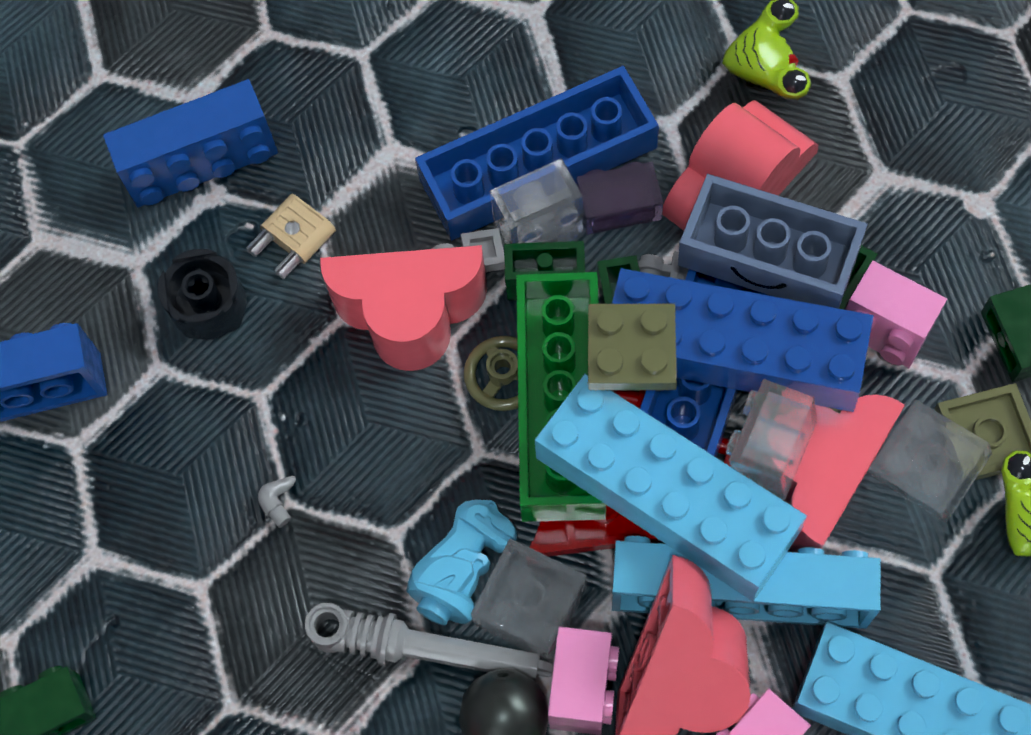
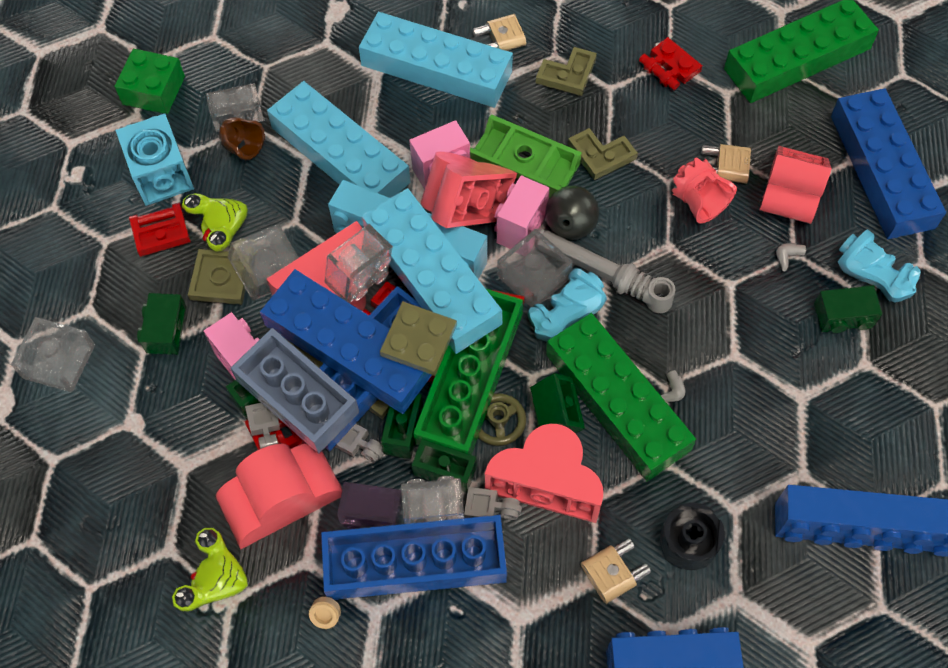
camera: 165 degrees left, 5 degrees down
none -> tan tile [309,597,341,629]
none -> dark green brick [530,373,585,434]
none -> green brick [546,313,696,482]

